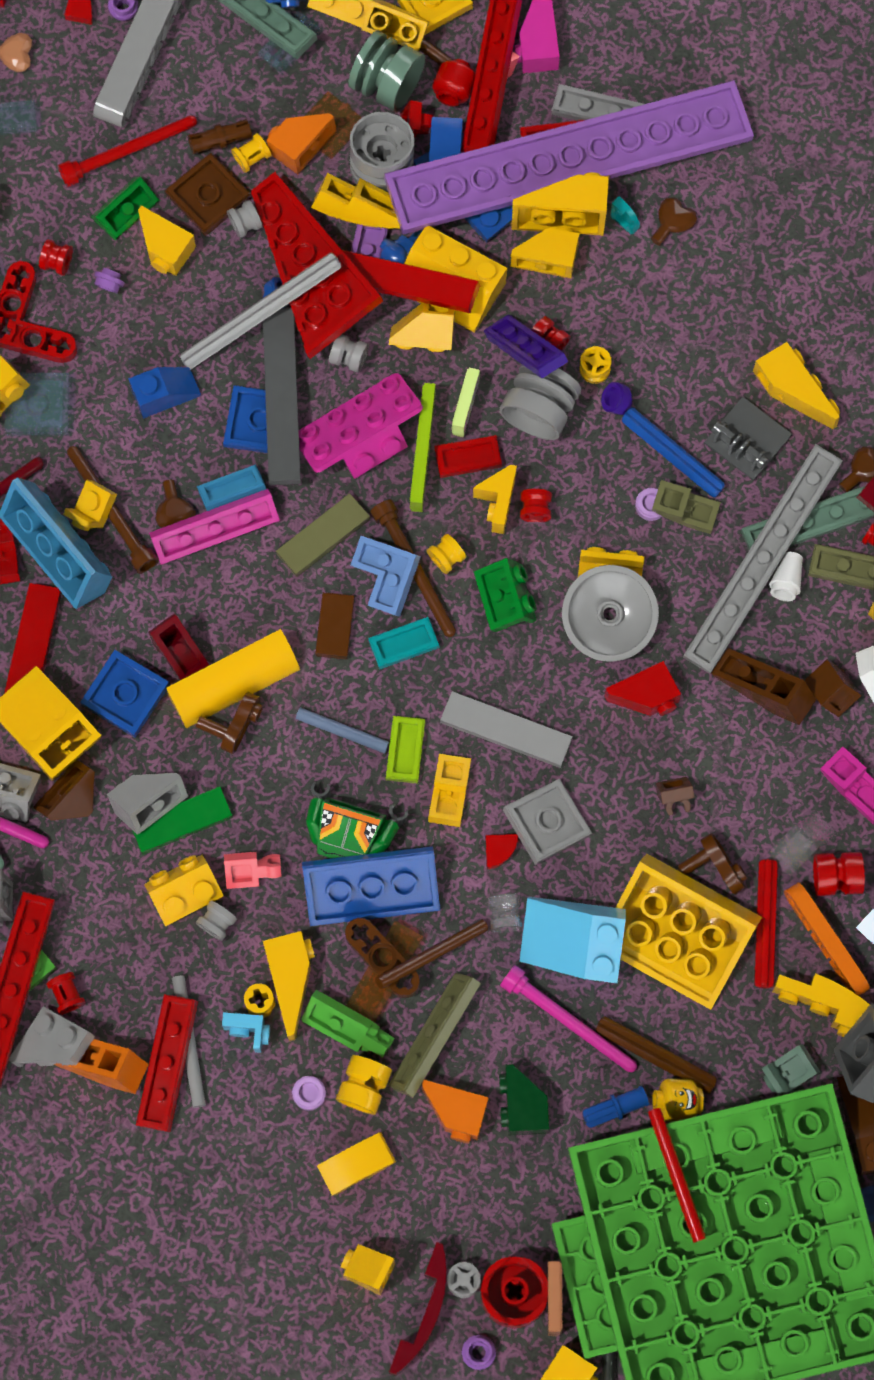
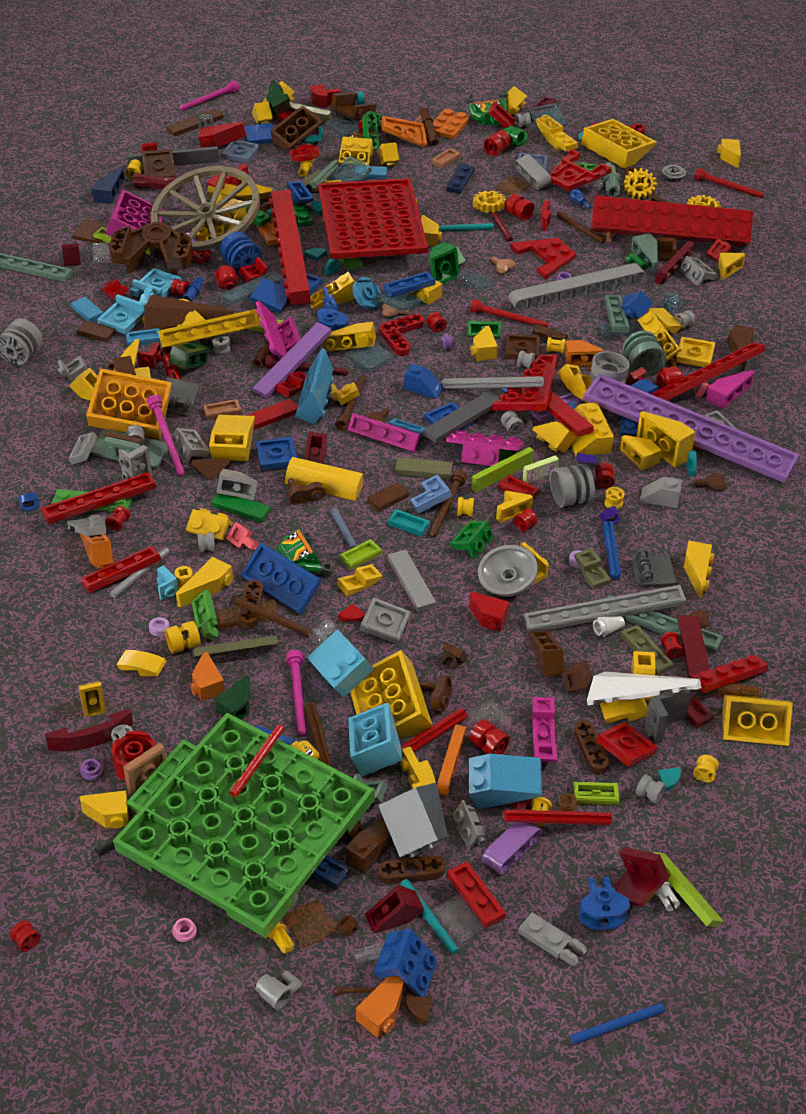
camera: 45 degrees right, 30 degrees down
none -> medium azure slope [348,702,402,776]
none -> light grey slope [640,477,682,508]

